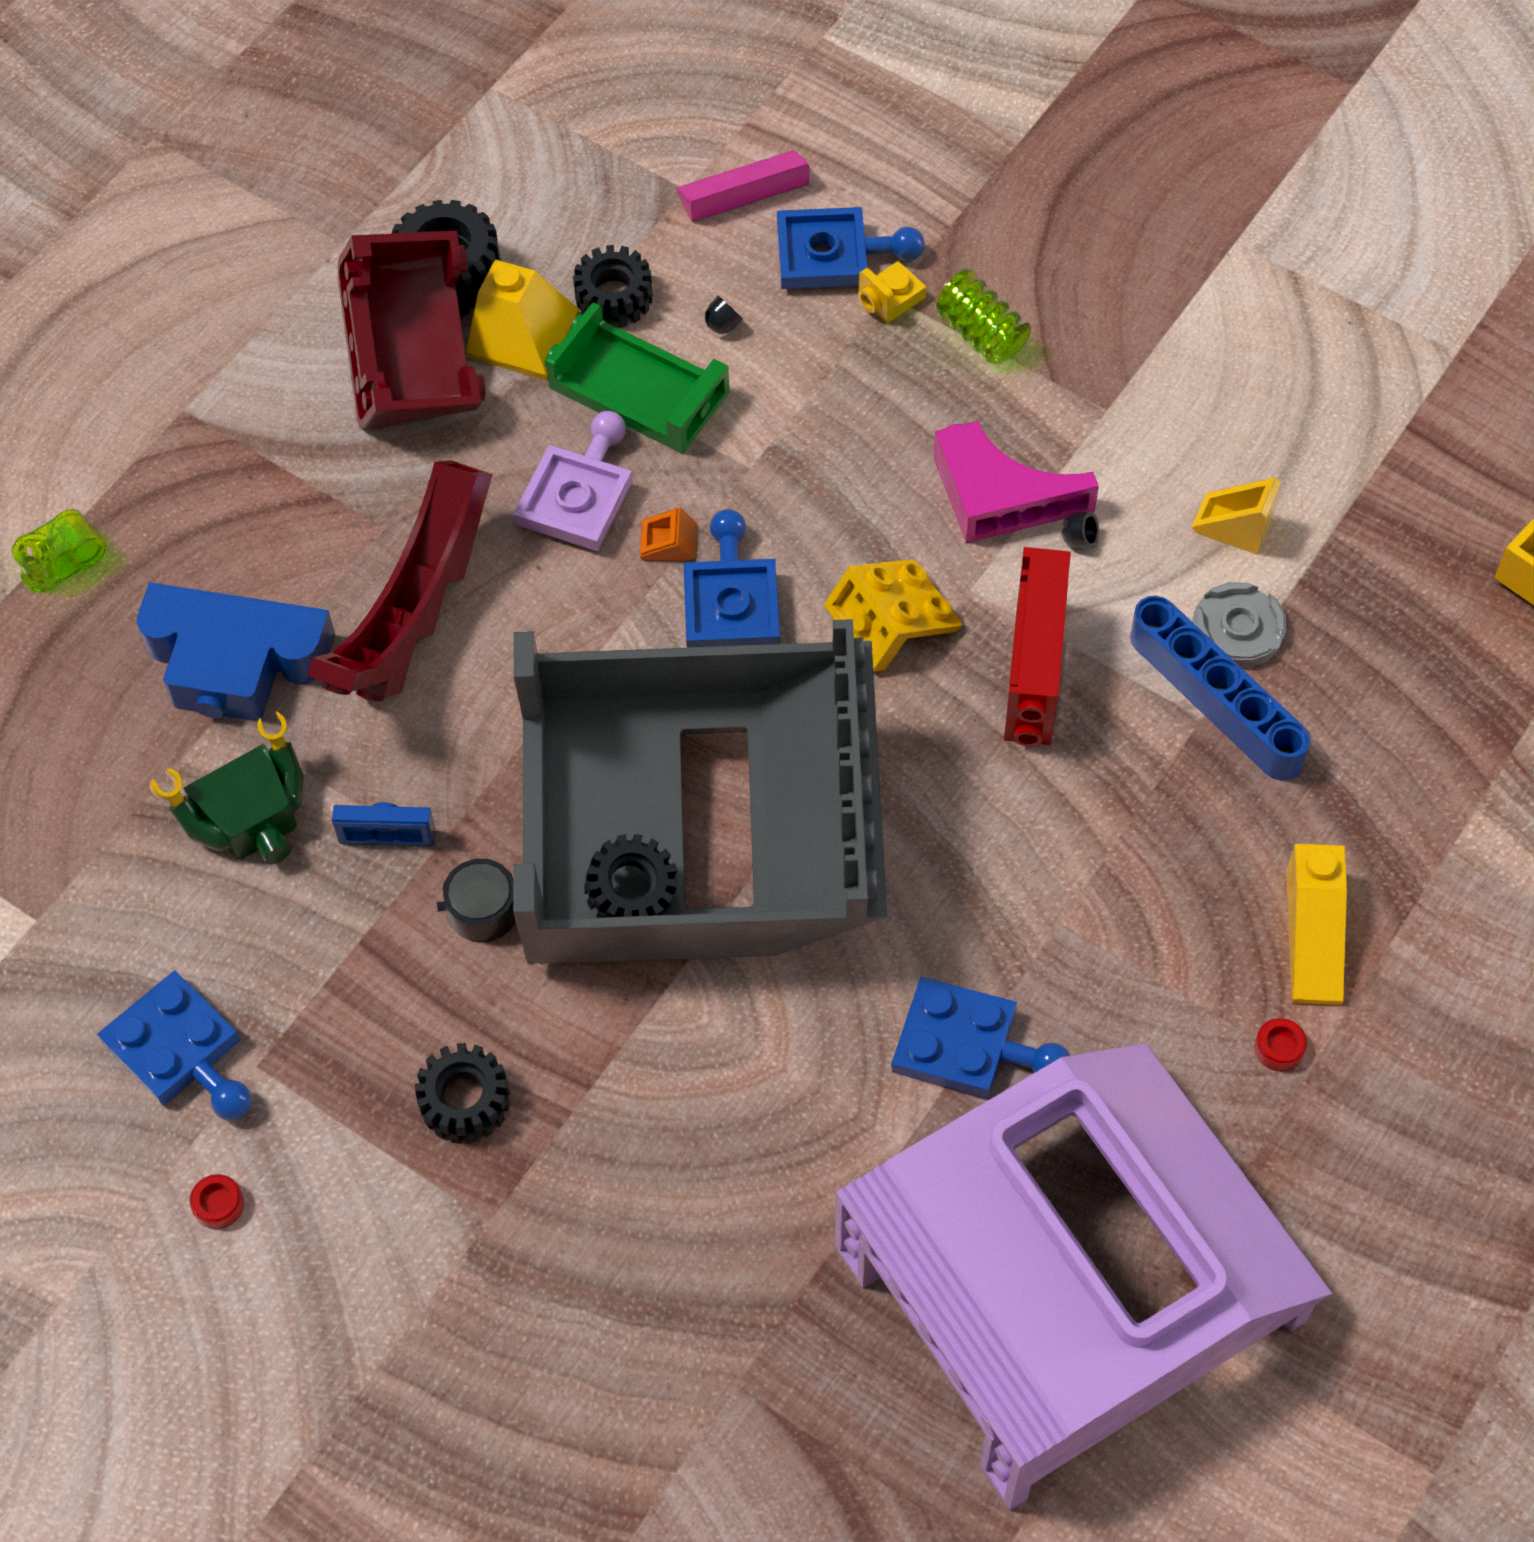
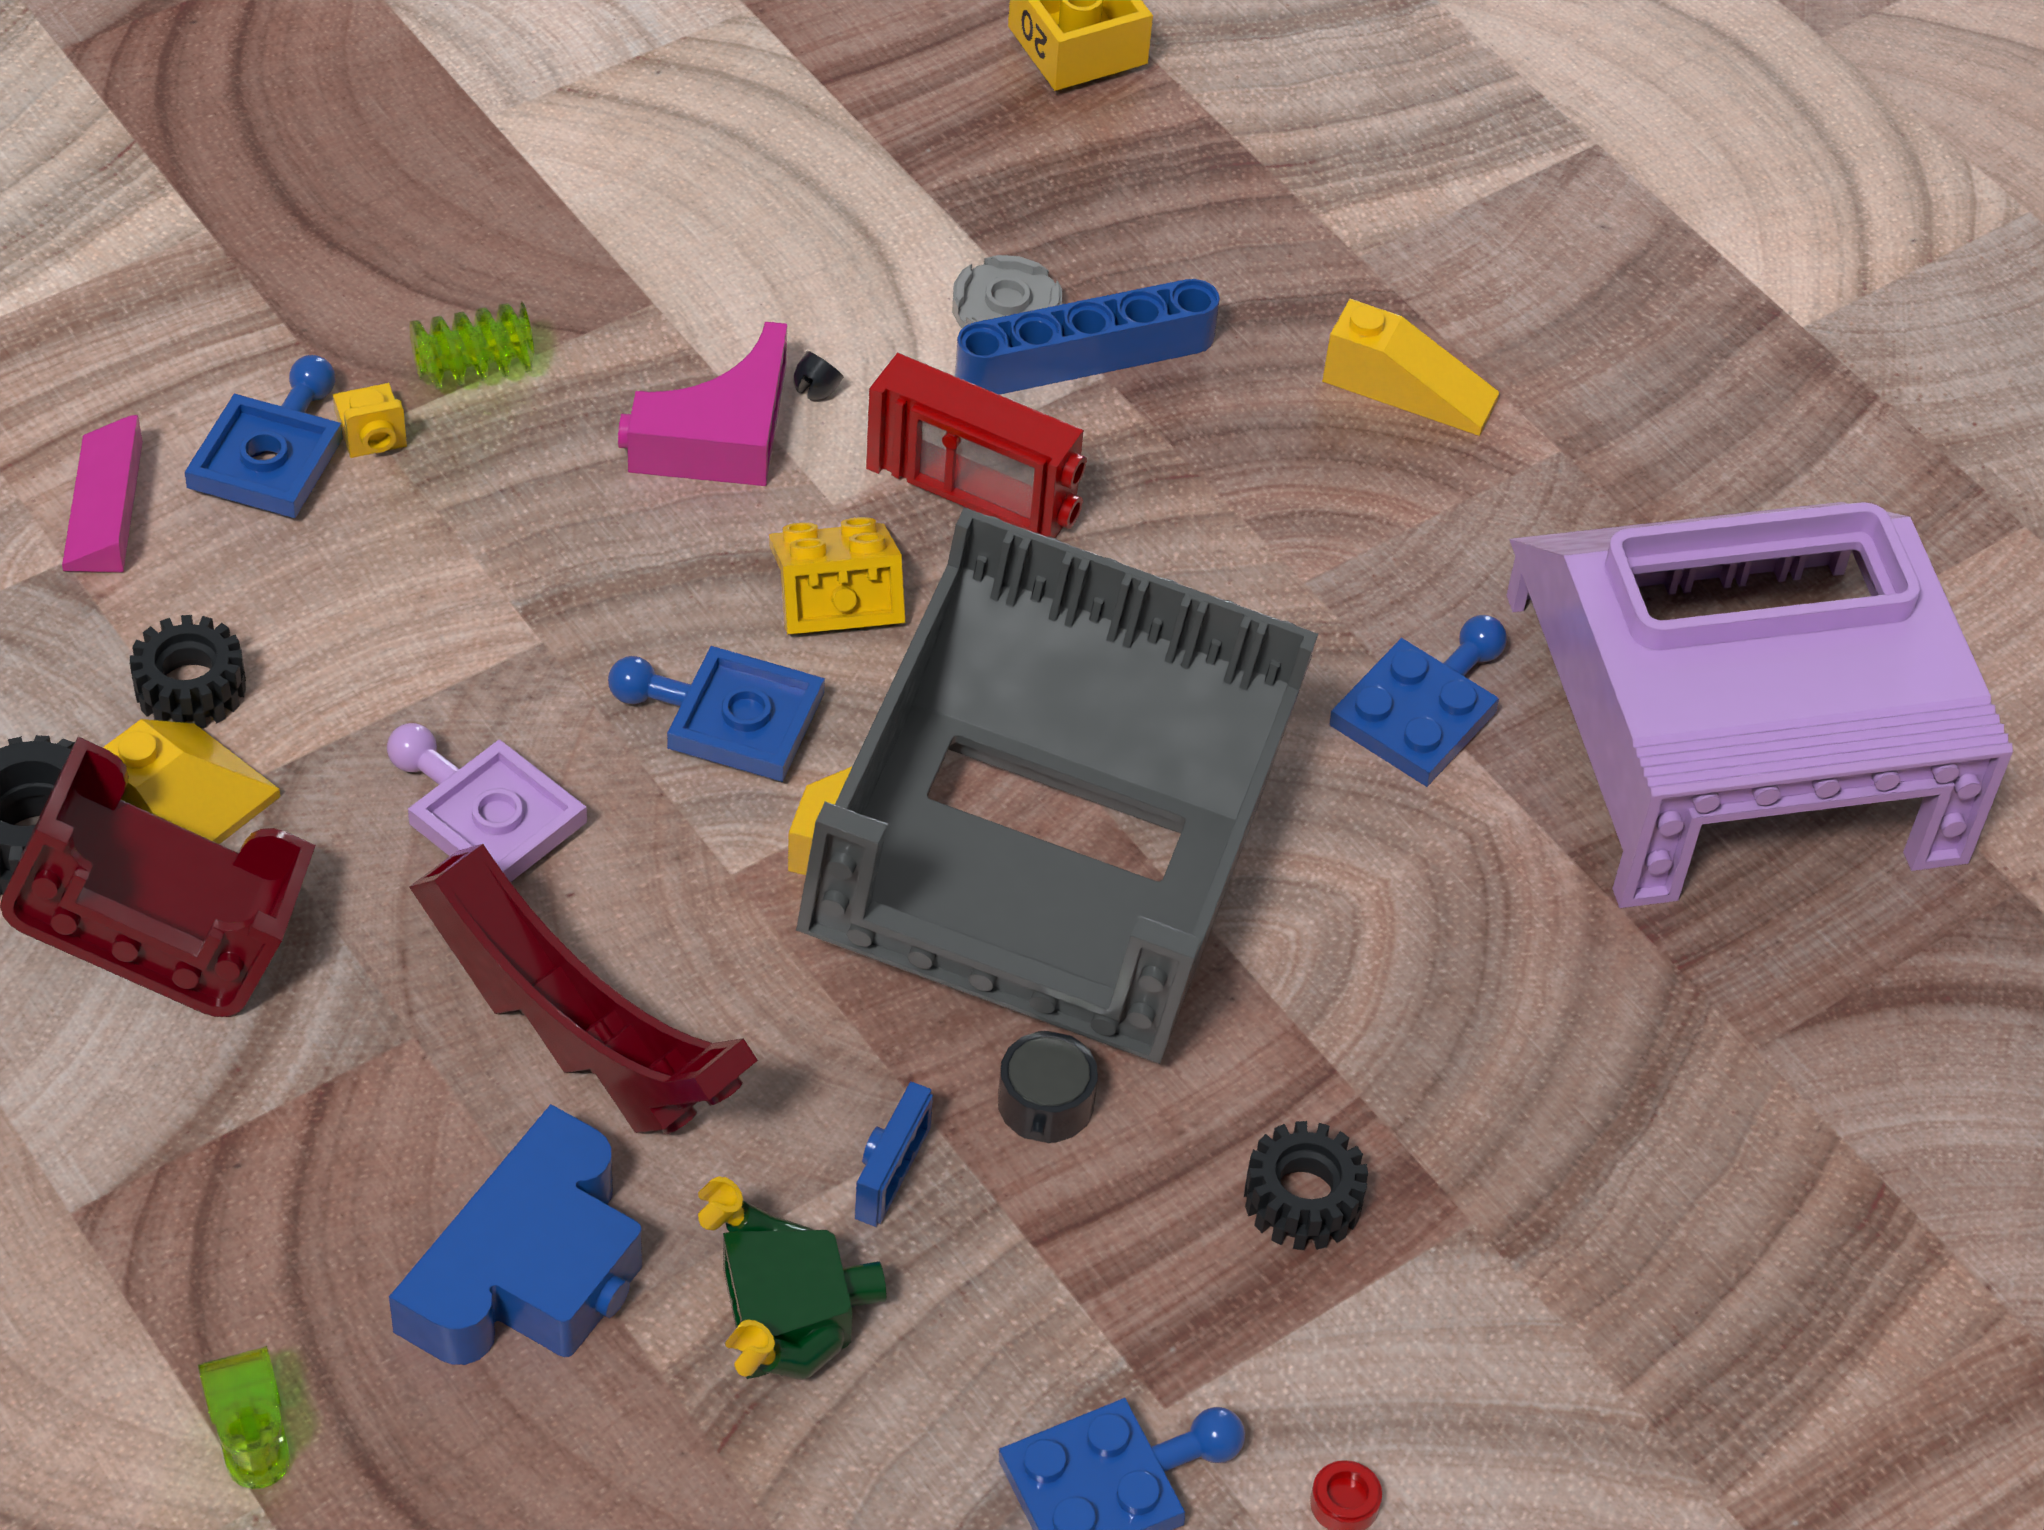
camera: 75 degrees left, 10 degrees down
green panel [545,302,730,454] -> none
black tyre [584,834,678,918] -> none
orange slope [640,507,698,562] -> none
black hinge [705,295,743,334] -> none
yellow slope [1191,477,1281,554] -> none
red tile [1254,1018,1307,1072] -> none

